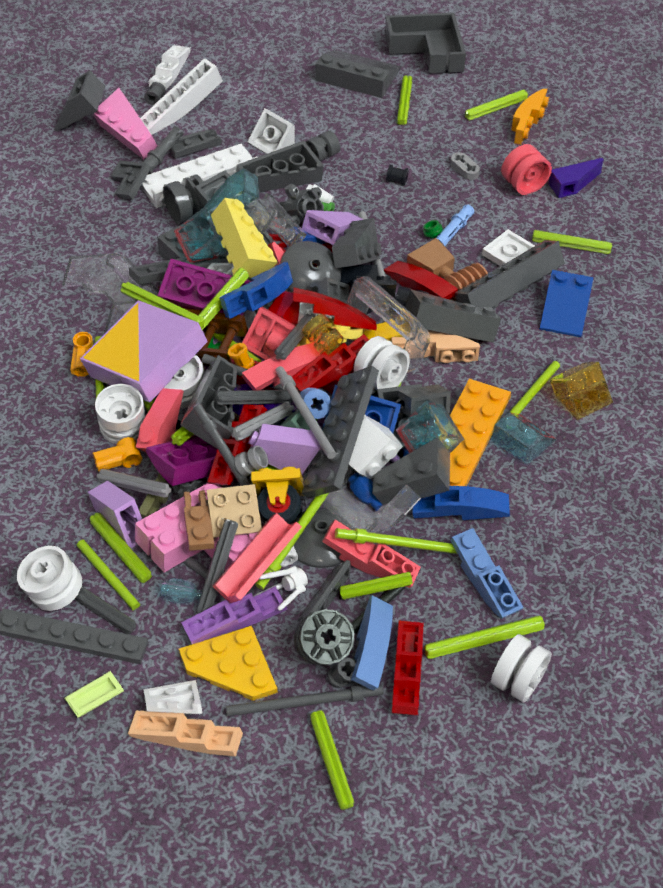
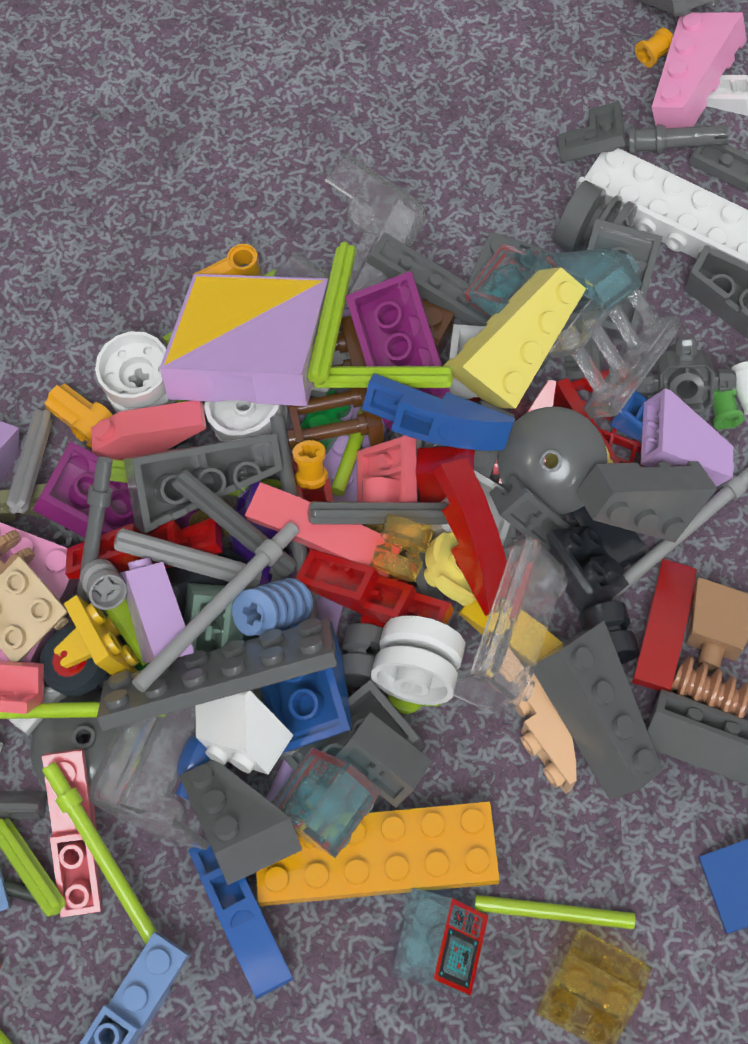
camera: 60 degrees right, 15 degrees up
none -> light orange bush [635,27,673,68]

